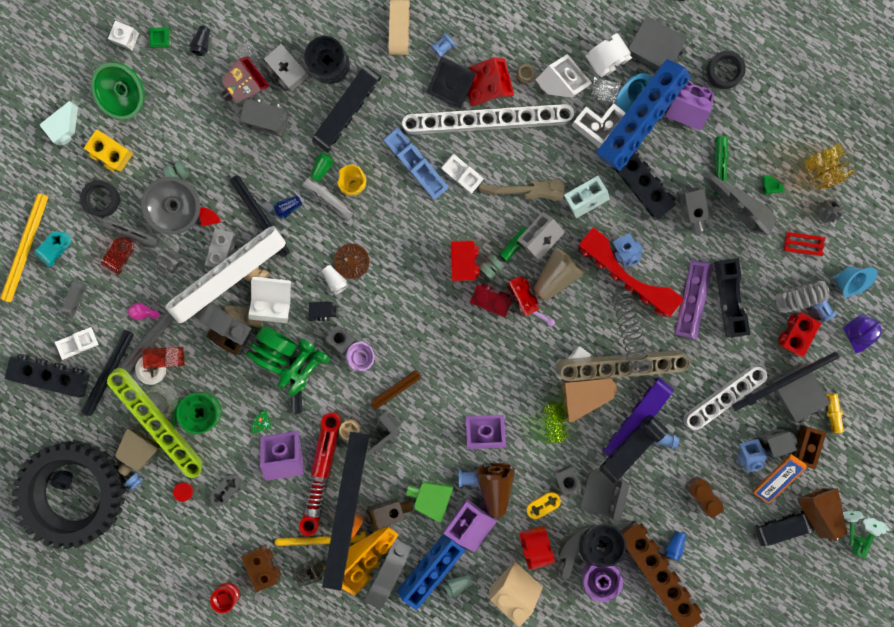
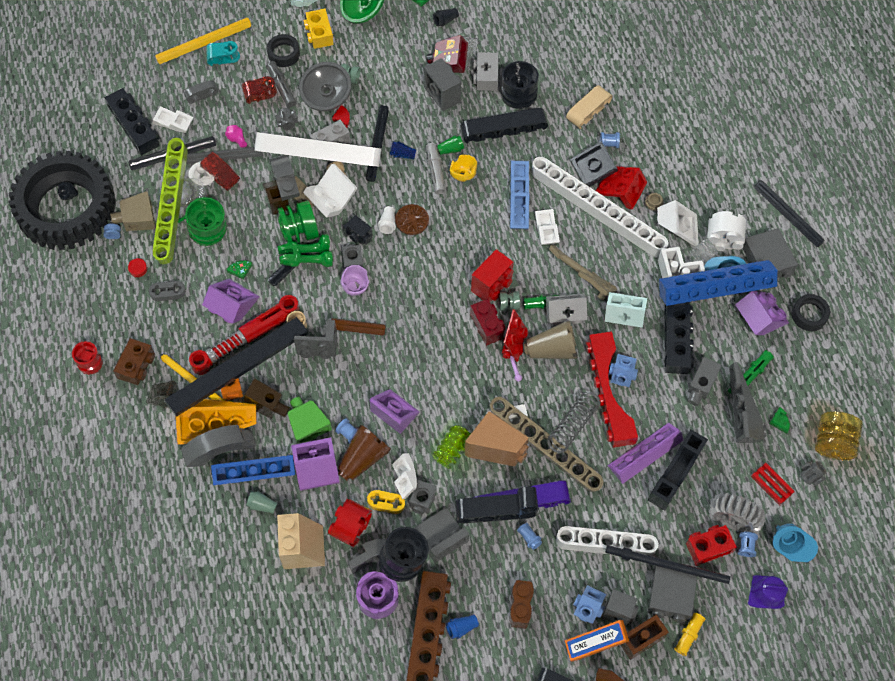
camera: 45 degrees right, 25 degrees down
none -> white slope [392,453,417,499]

